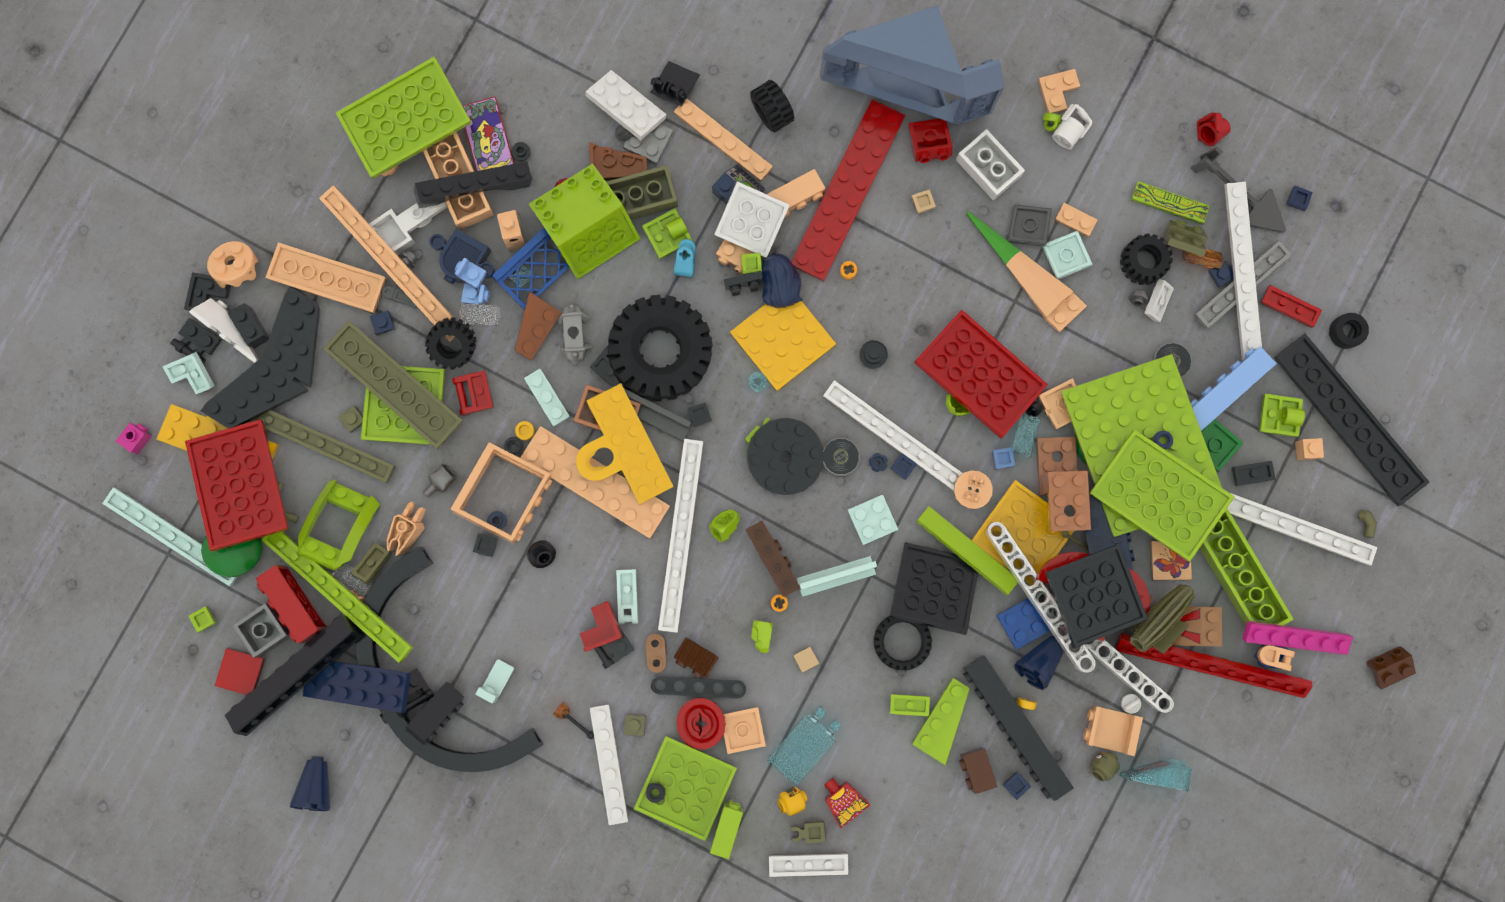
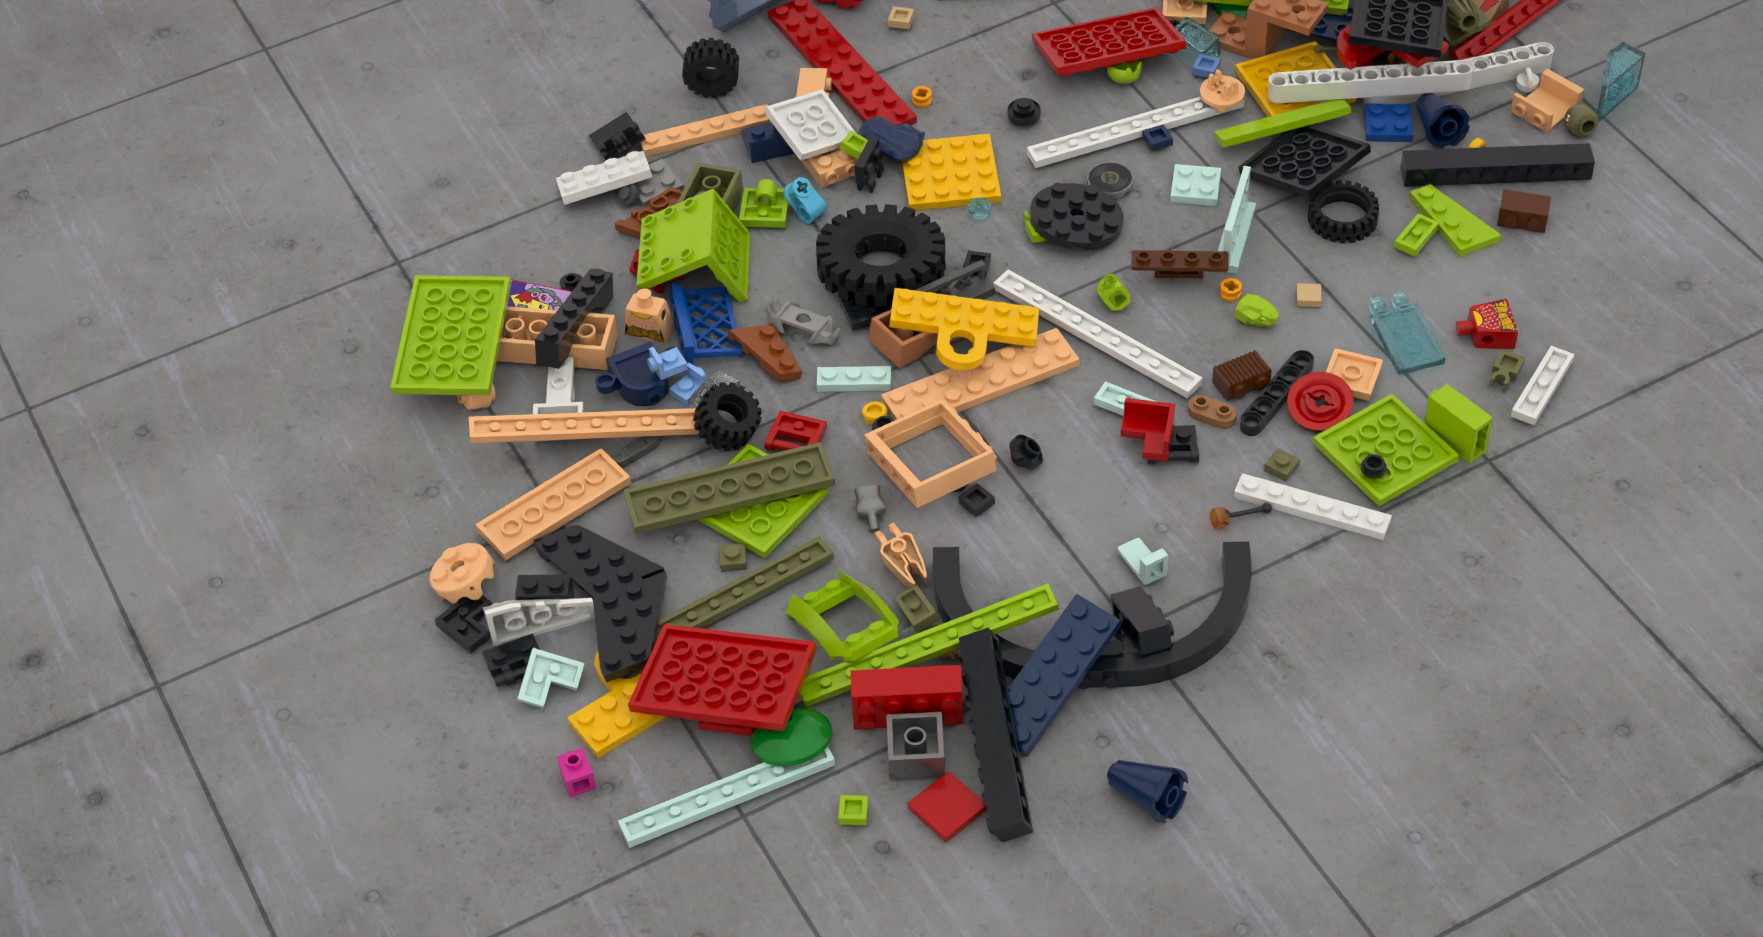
camera: 55 degrees left, 35 degrees down
dark blue plate [370,310,395,335] -> none
yellow head [777,786,808,816] -> none
dark blue plate [869,453,888,472] -> none
dark blue plate [1002,771,1031,800] -> none

